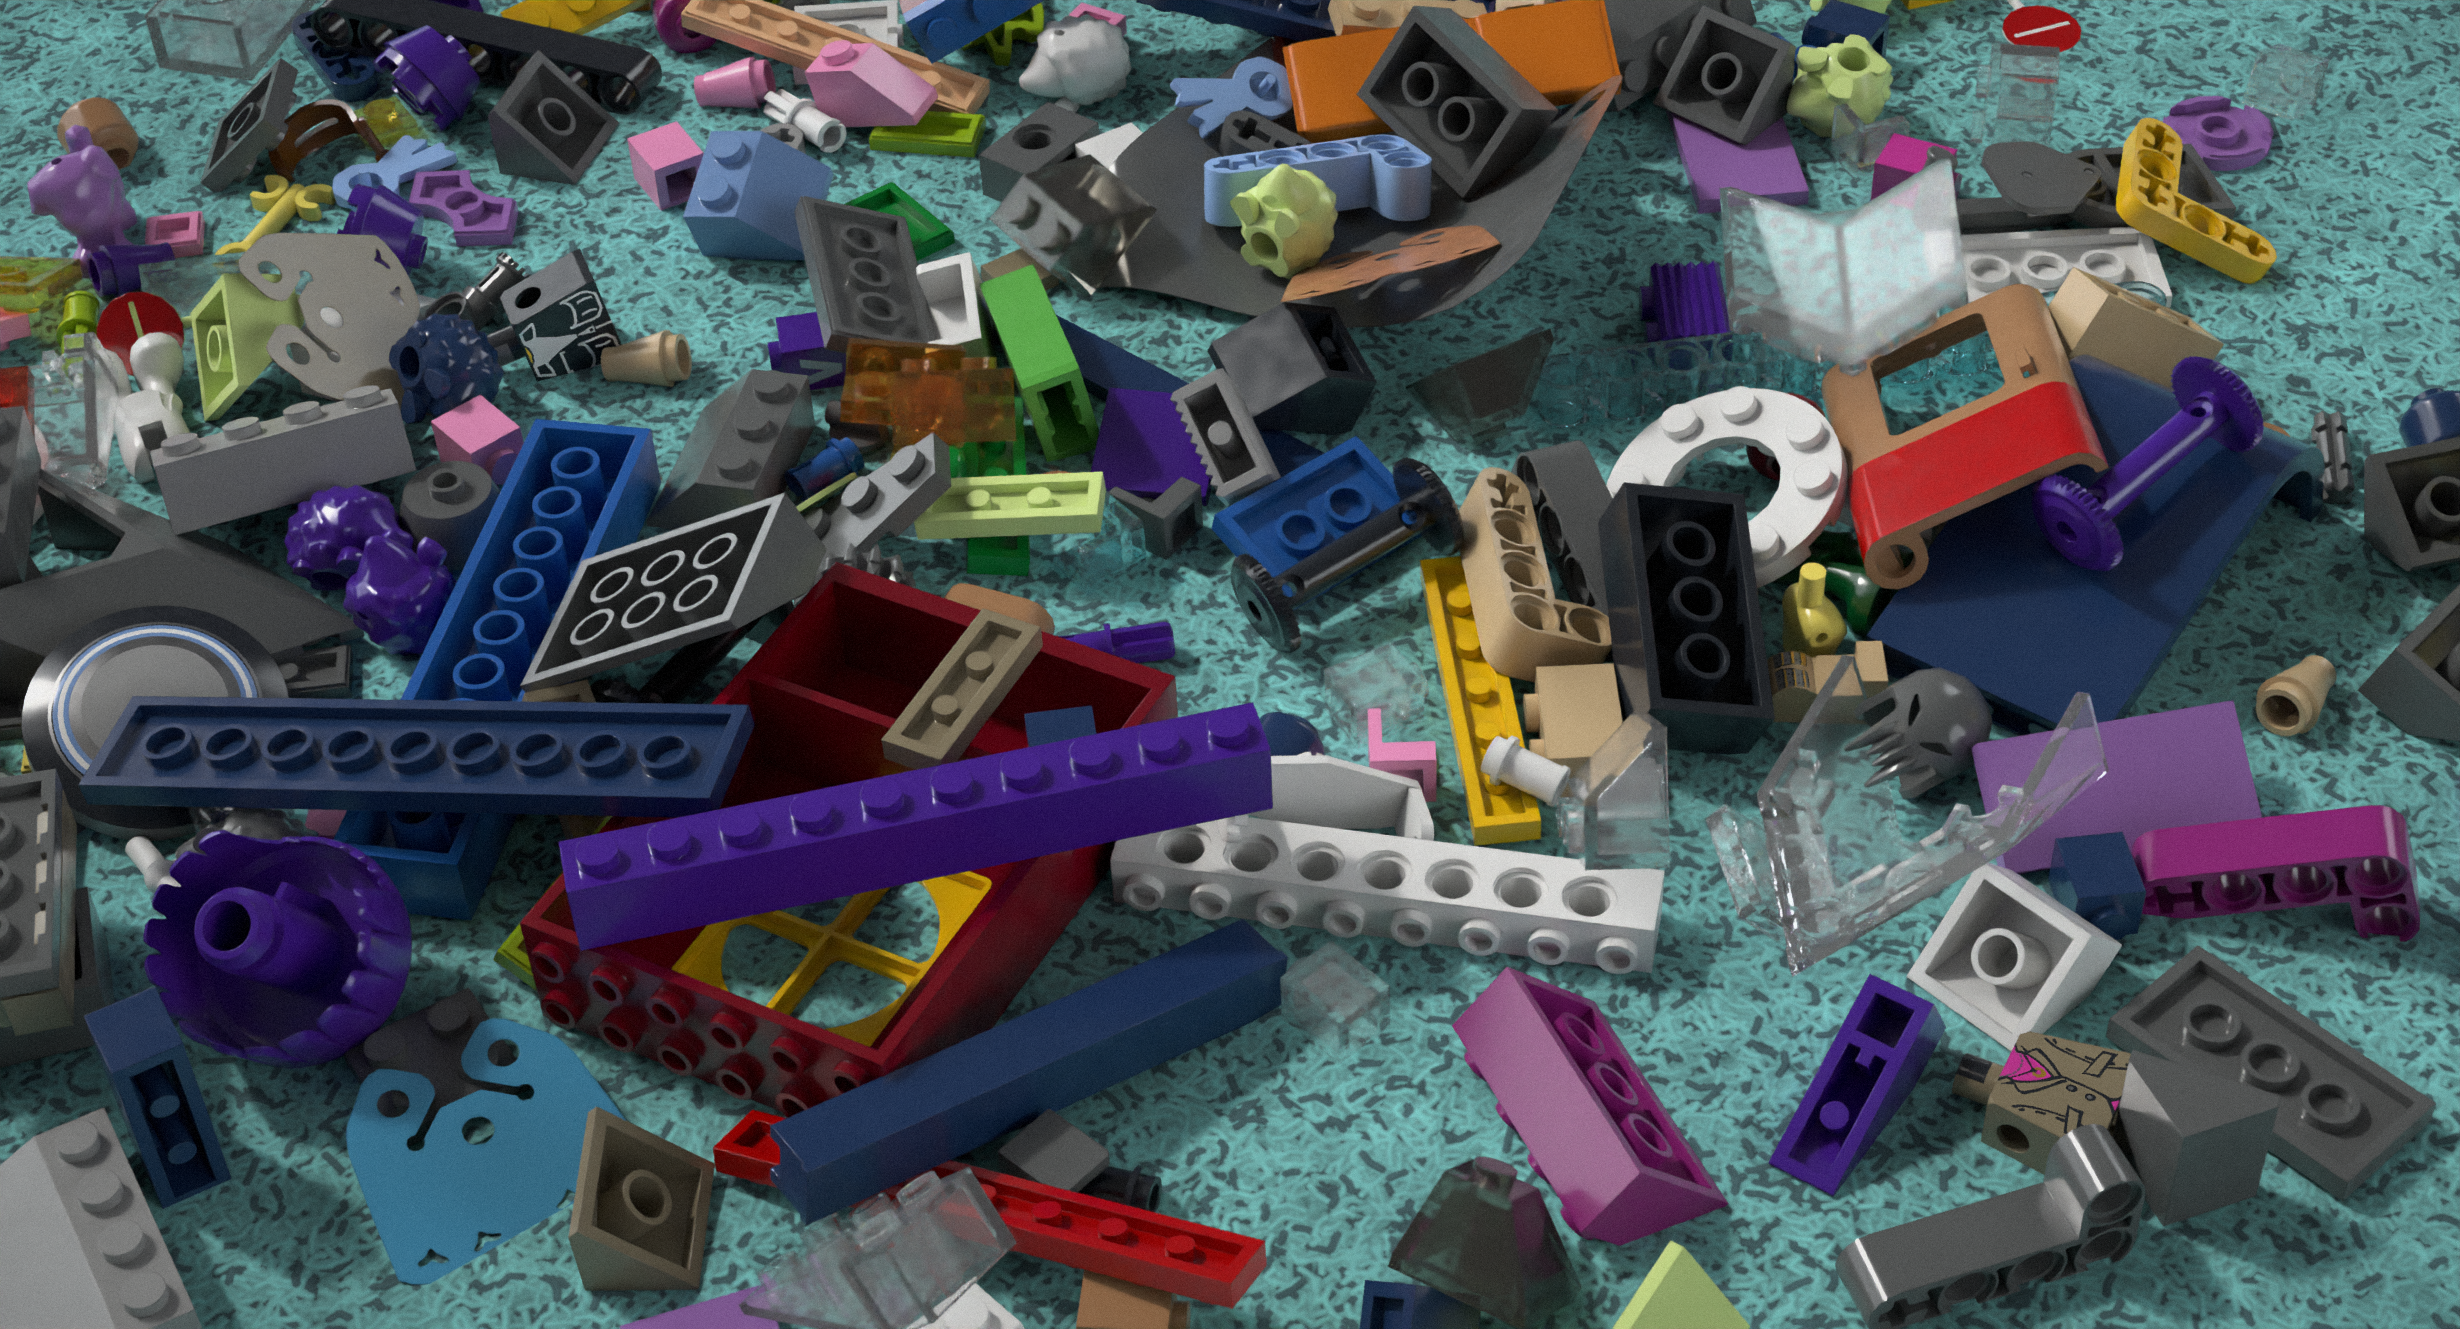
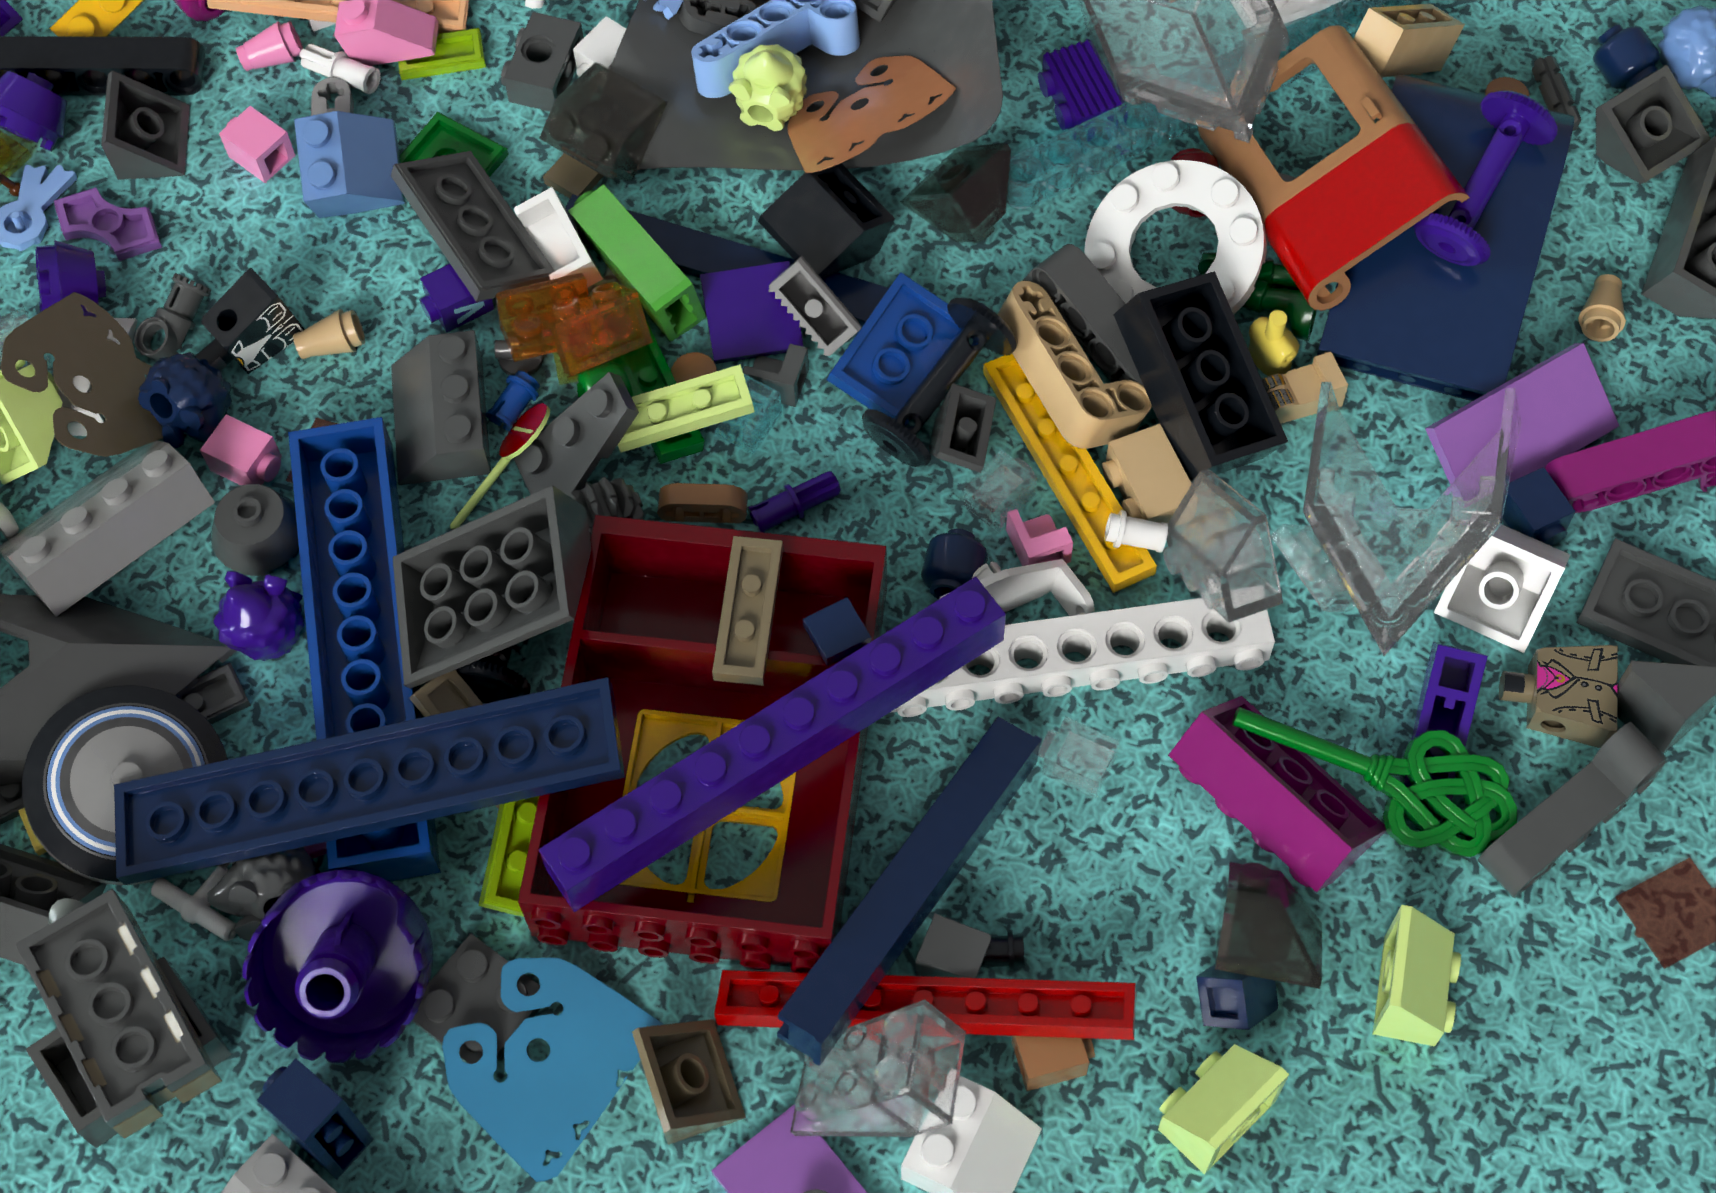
camera: 20 degrees left, 20 degrees up
dark purple animal [284,485,414,591] -> none
dark grey helmet [1844,667,1992,799] -> none
none -> dark grey slope [928,383,996,473]
none -> green piece [1232,707,1517,857]

